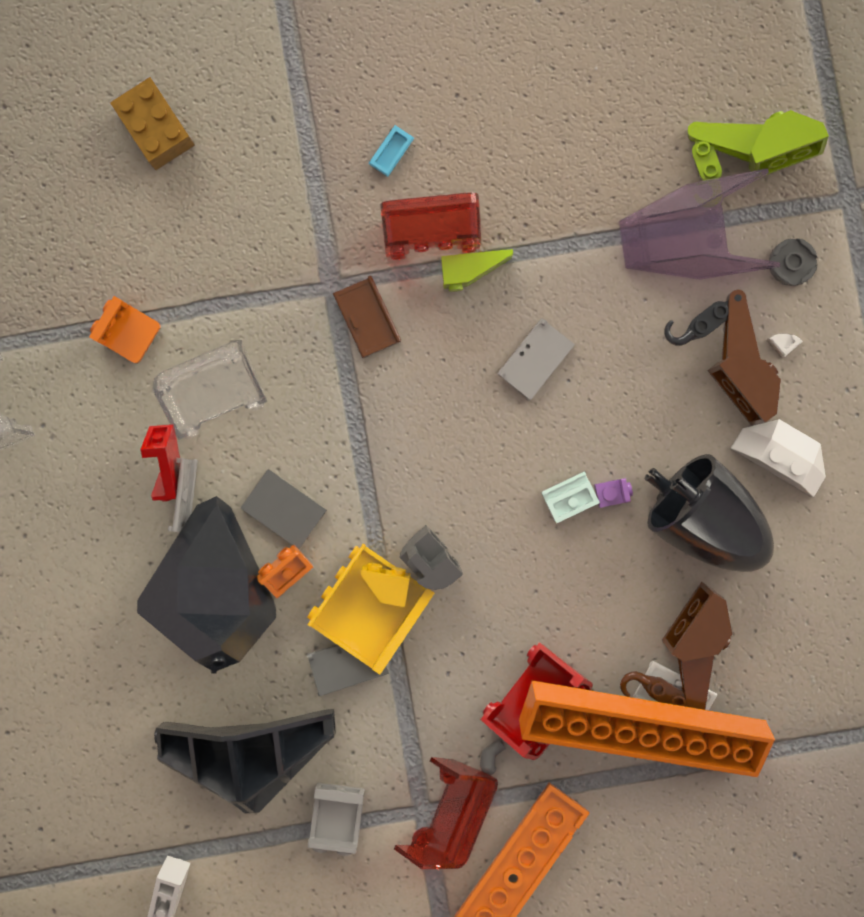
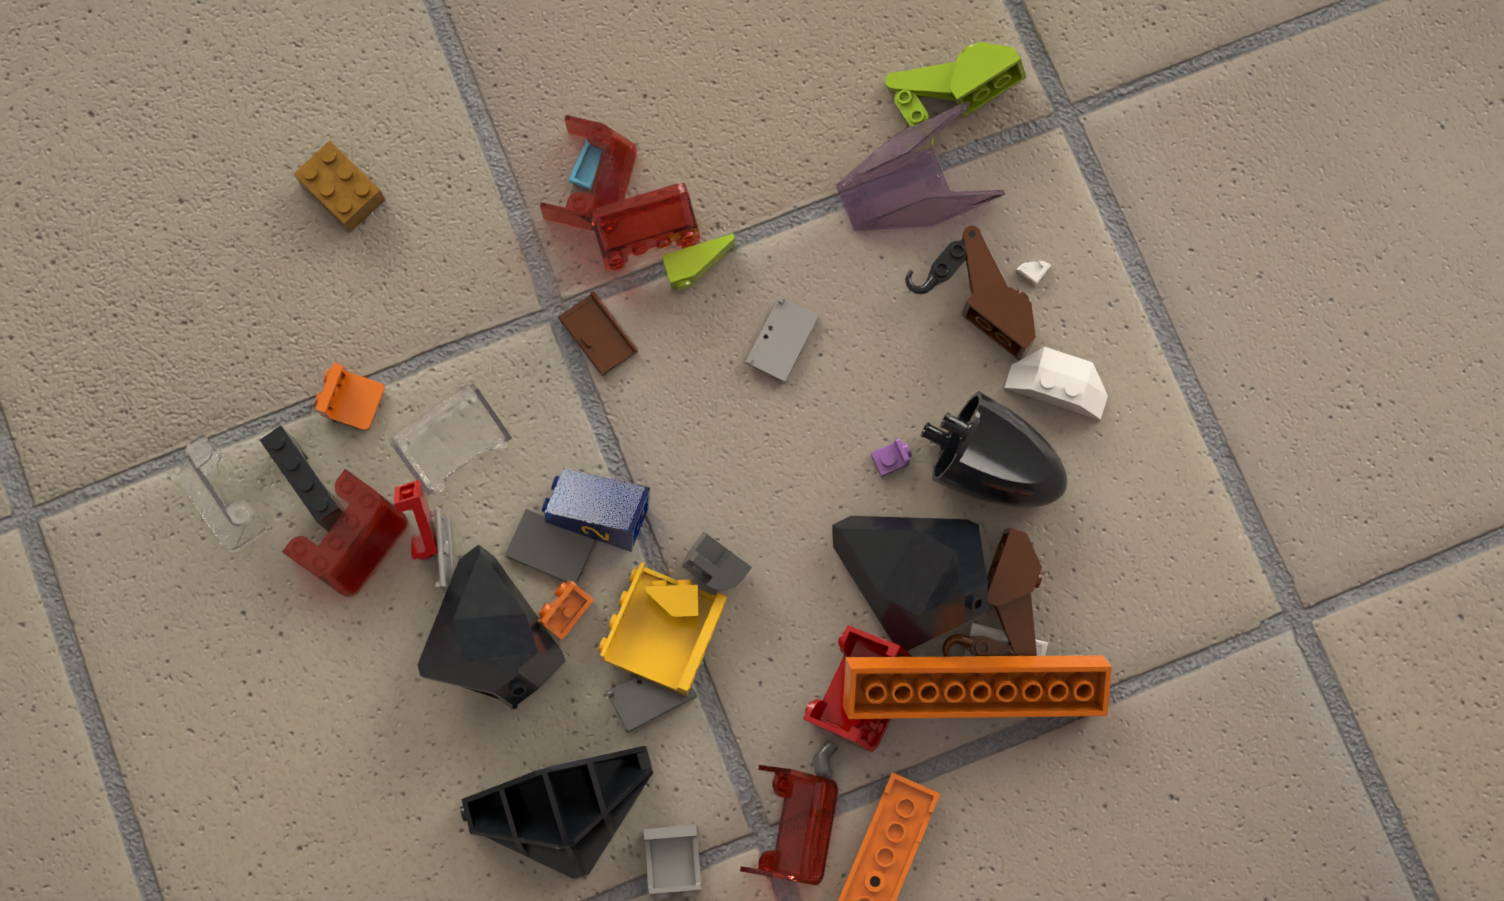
camera: 10 degrees left, 10 degrees down
light aqua plate [541,472,600,524] -> none
dark grey tile [769,238,818,286] -> none
none -> black arch [260,425,351,533]
none -> clear red windscreen [282,469,408,597]
none -> clear red windscreen [540,115,637,234]
none -> clear blue slope [542,468,650,552]
none -> black panel [832,516,990,651]

